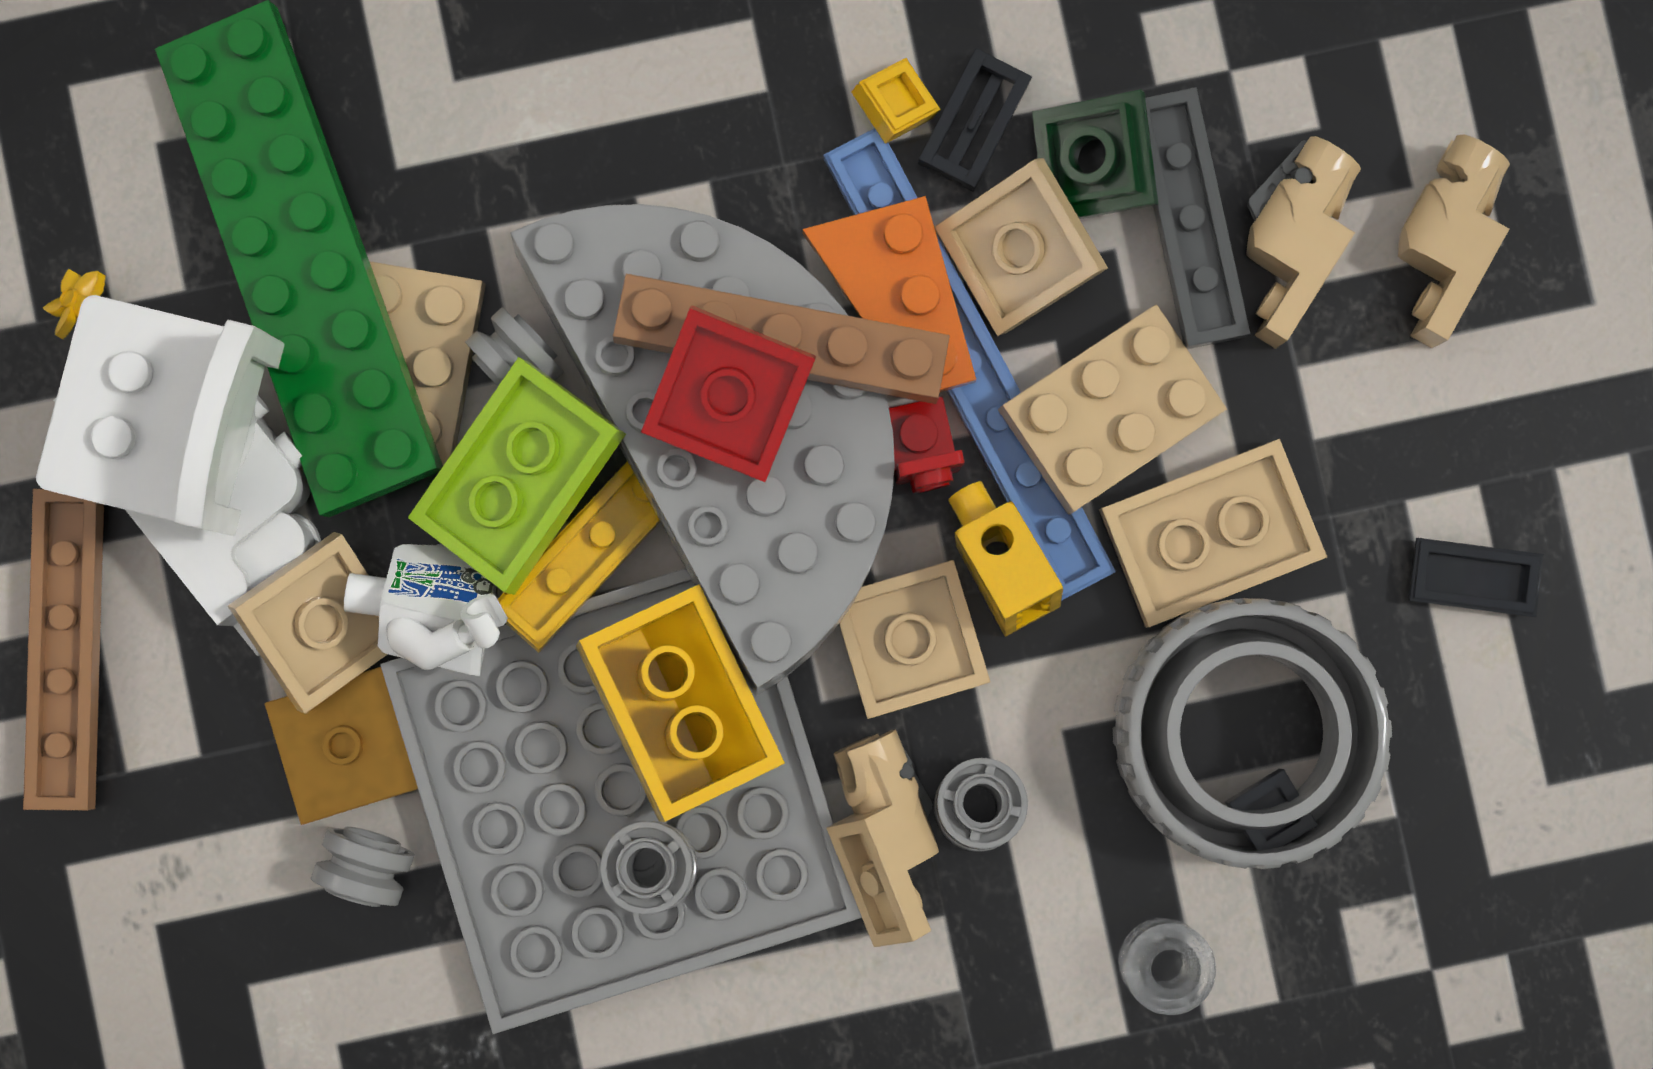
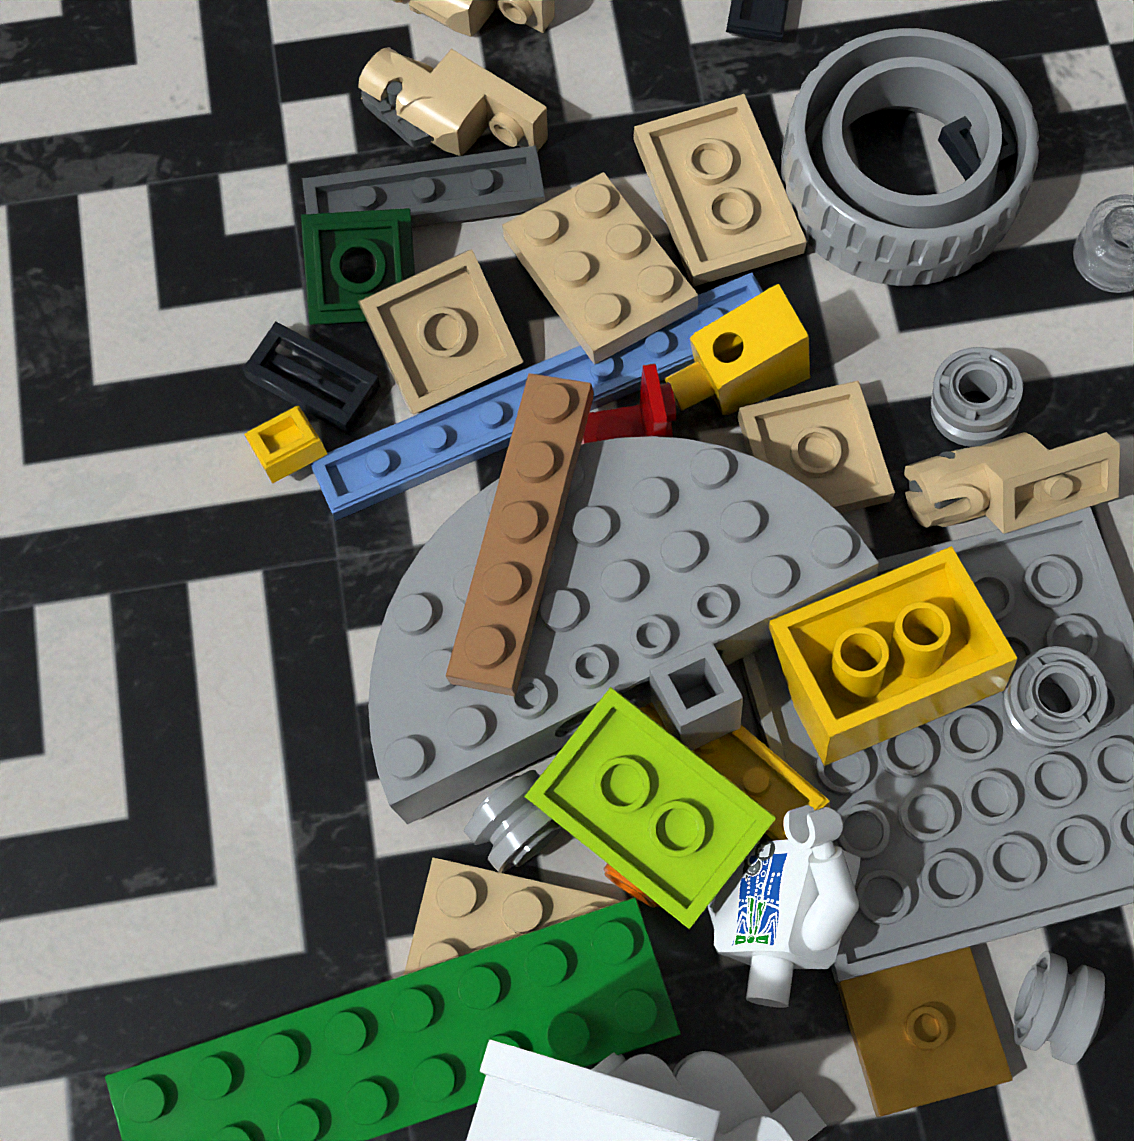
camera: 85 degrees left, 15 degrees down
tan plate [228,532,387,714] -> none
red plate [641,305,816,482] -> none
orange wing [802,196,976,392] -> none
none -> light grey brick [649,641,743,750]

